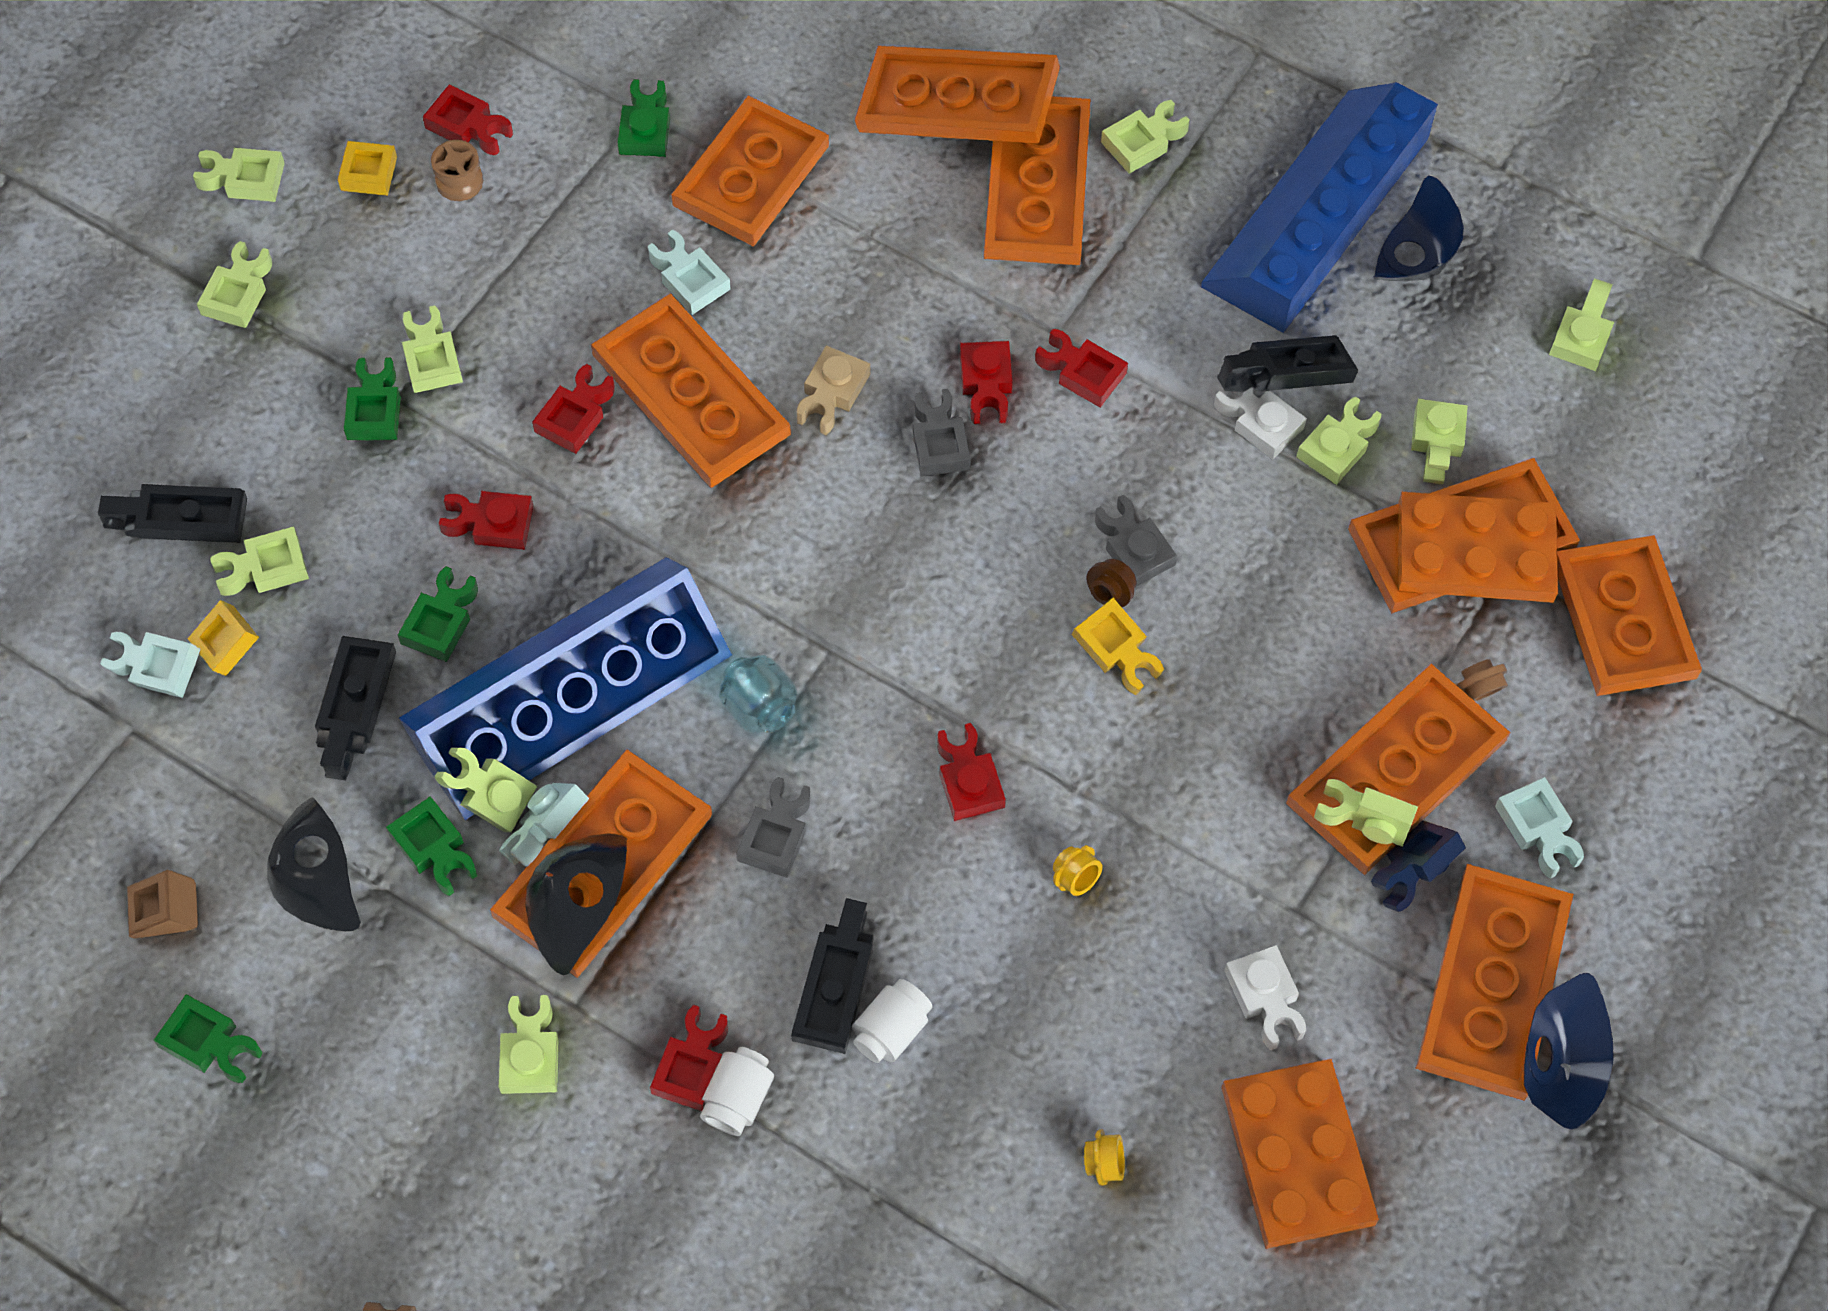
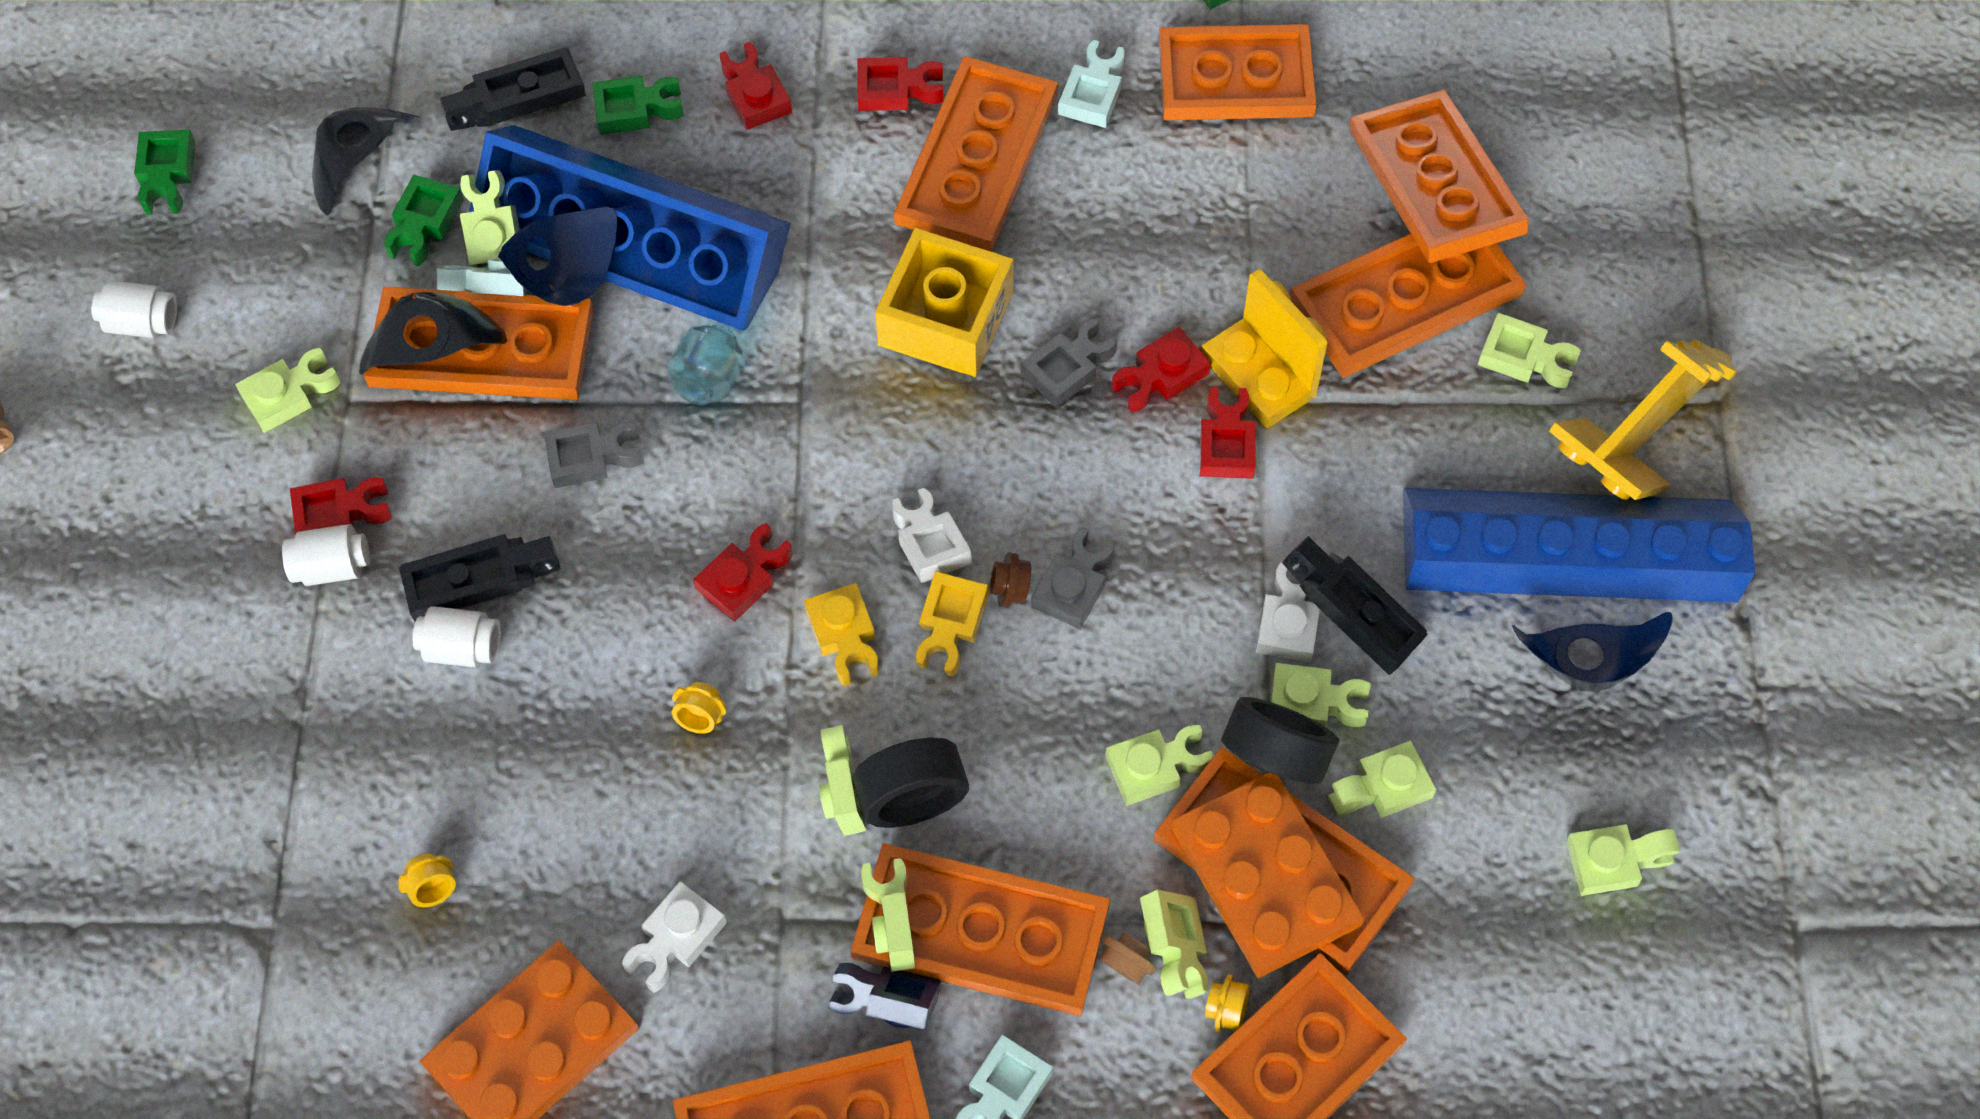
camera: 60 degrees right, 0 degrees up
medium nougat slope [127,870,198,939] -> none
tan plate [797,345,871,435] -> none
none -> white brick [92,280,177,338]
none -> dark blue piece [498,206,617,306]
none -> yellow plate [804,583,879,687]
none -> yellowish green plate [819,725,867,836]
none -> black tyre [852,737,969,828]
none -> yellow brick [875,228,1014,377]
none -> white plate [892,488,972,583]
none -> yellowish green plate [1105,725,1214,806]
none -> yellowish green plate [1140,889,1209,999]
none -> yellow bracket [1201,269,1327,429]
none -> yellow plate [1205,974,1250,1033]
none -> black tyre [1221,697,1340,784]
none -> yellow piece [1549,339,1738,500]

